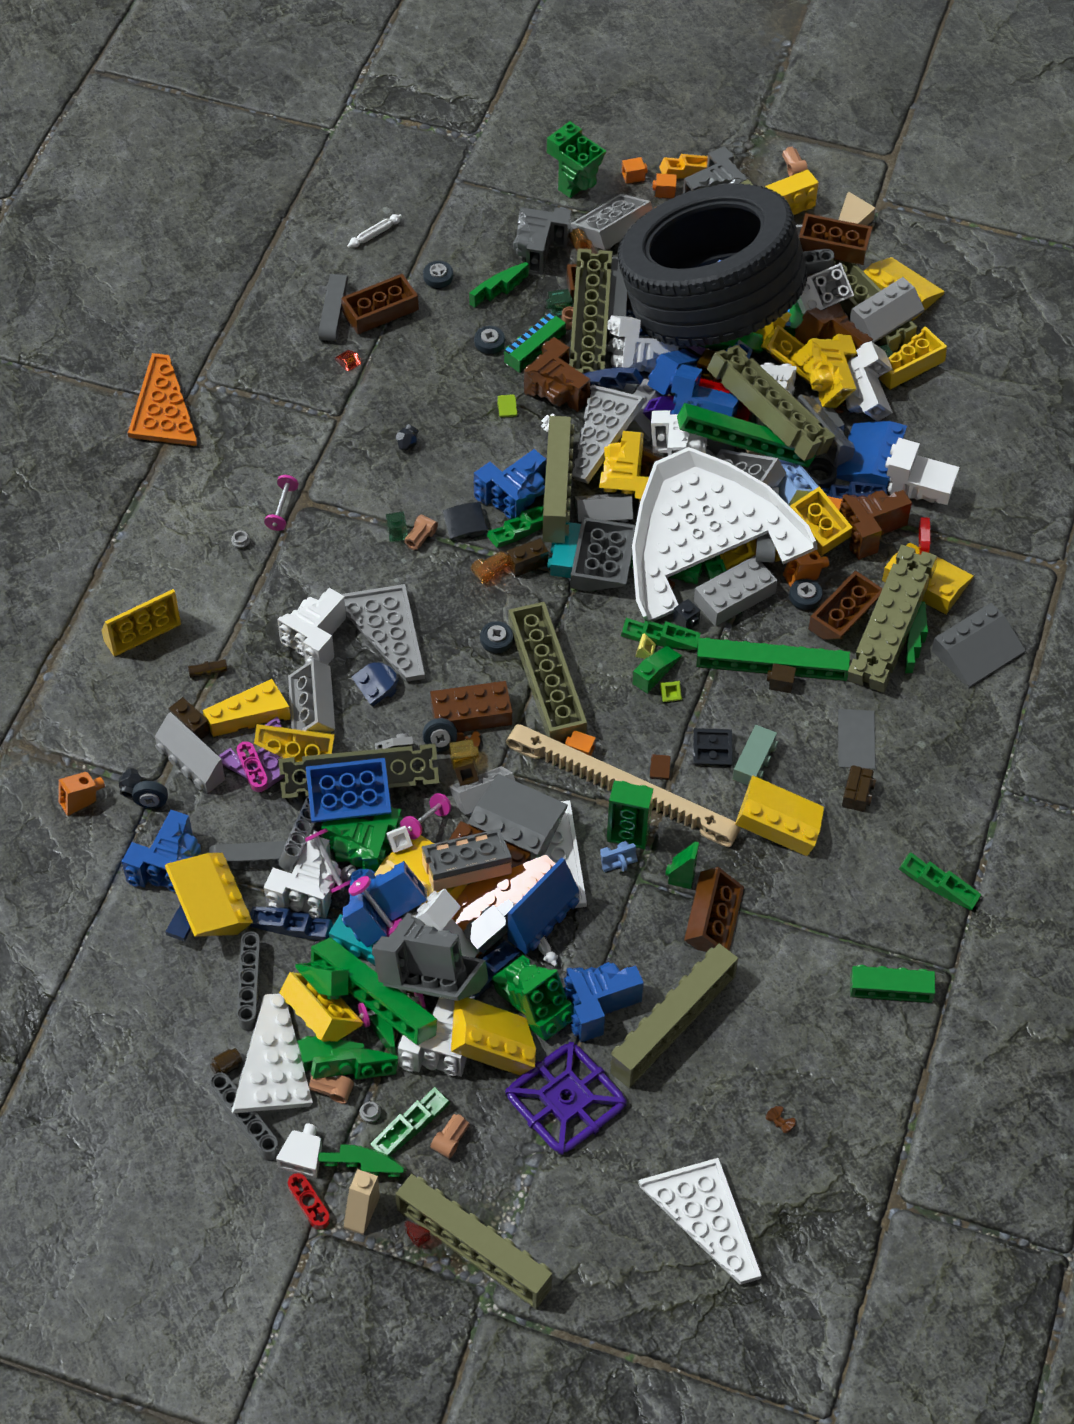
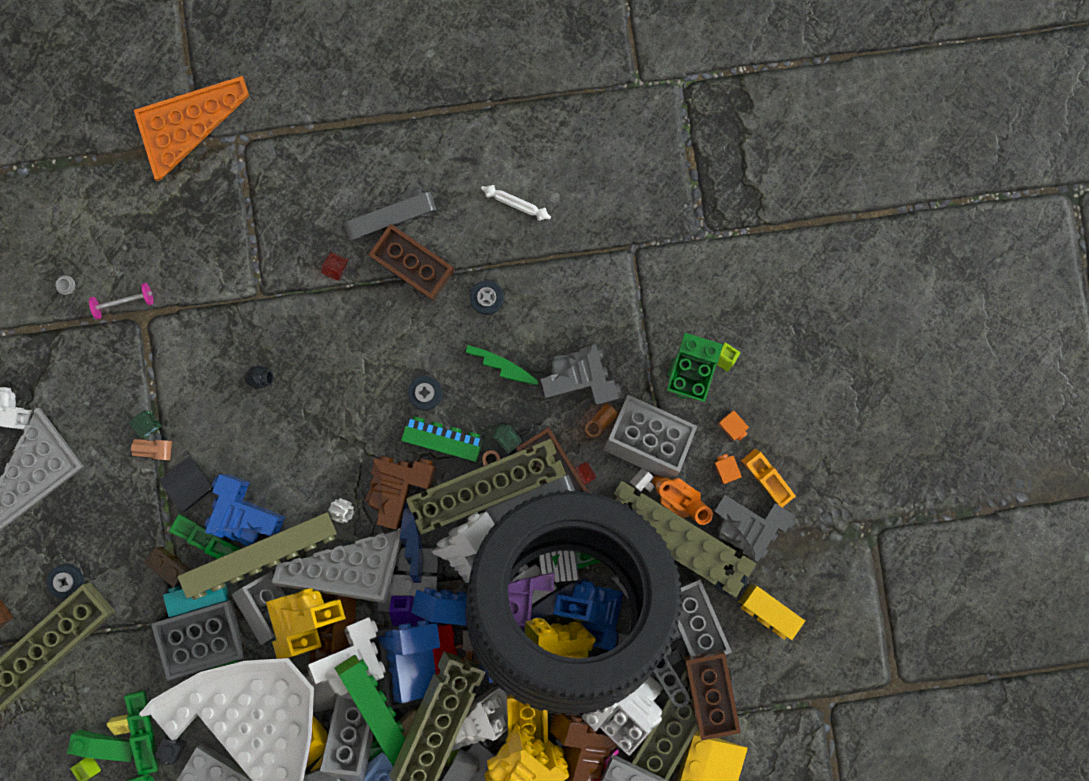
camera: 65 degrees right, 30 degrees up
clear orange piece [470,551,510,583] -> none
lime slope [498,394,517,418] -> none
nougat piece [782,147,808,176] -> none
tan slope [839,192,876,226] -> none

